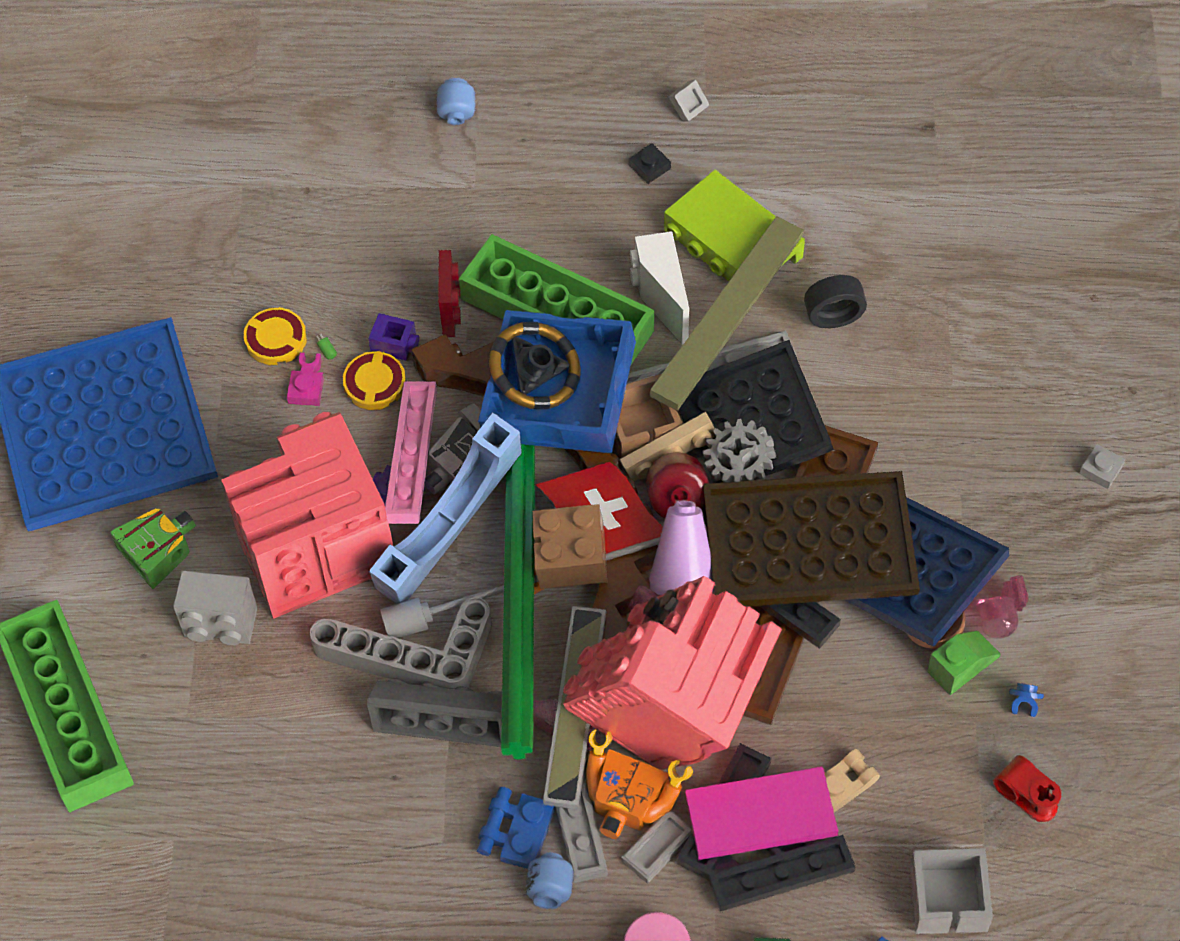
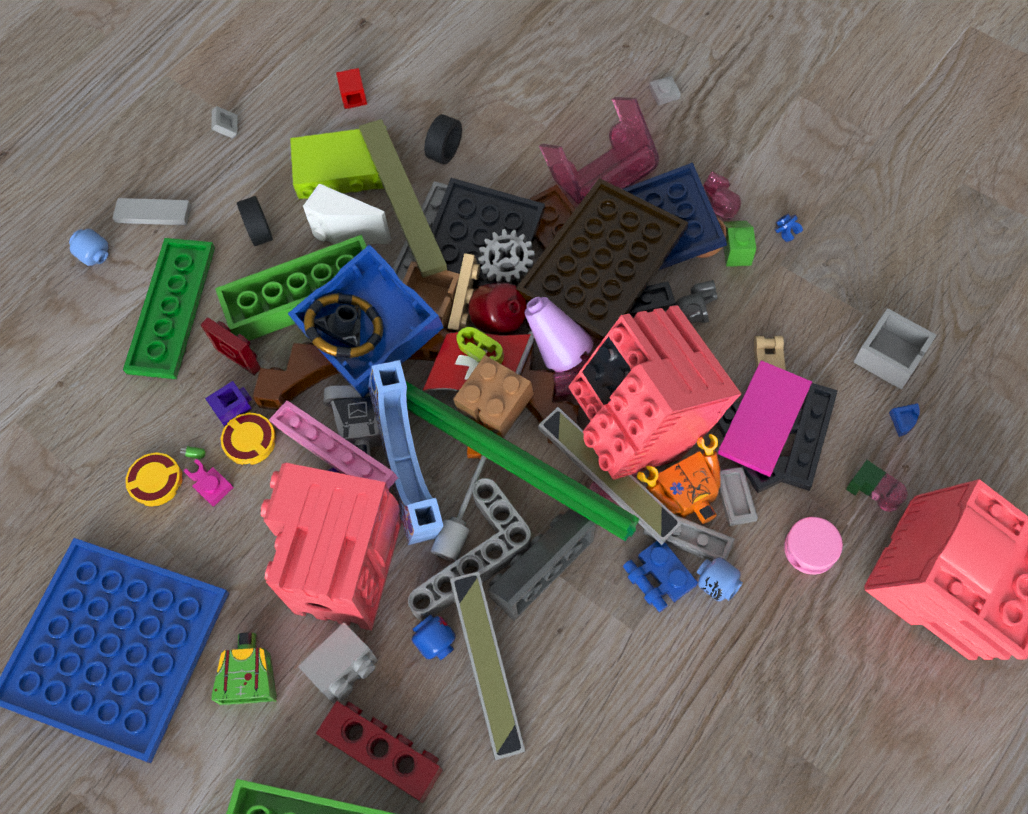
camera: 50 degrees left, 5 degrees up
black plate [629,143,671,184] -> none
red piece [993,755,1062,822] -> none
none -> light grey tile [113,198,191,225]
none -> green plate [123,238,215,379]
none -> black tyre [237,196,273,246]
none -> dark red brick [316,701,443,804]
none -> red brick [336,68,367,109]
none -> blue head [412,614,456,660]
none -> olive tile [450,571,525,760]
none -> lime beam [457,327,504,364]
none -> clear pink windscreen [539,97,659,205]
none -> dark grey piece [676,280,718,324]

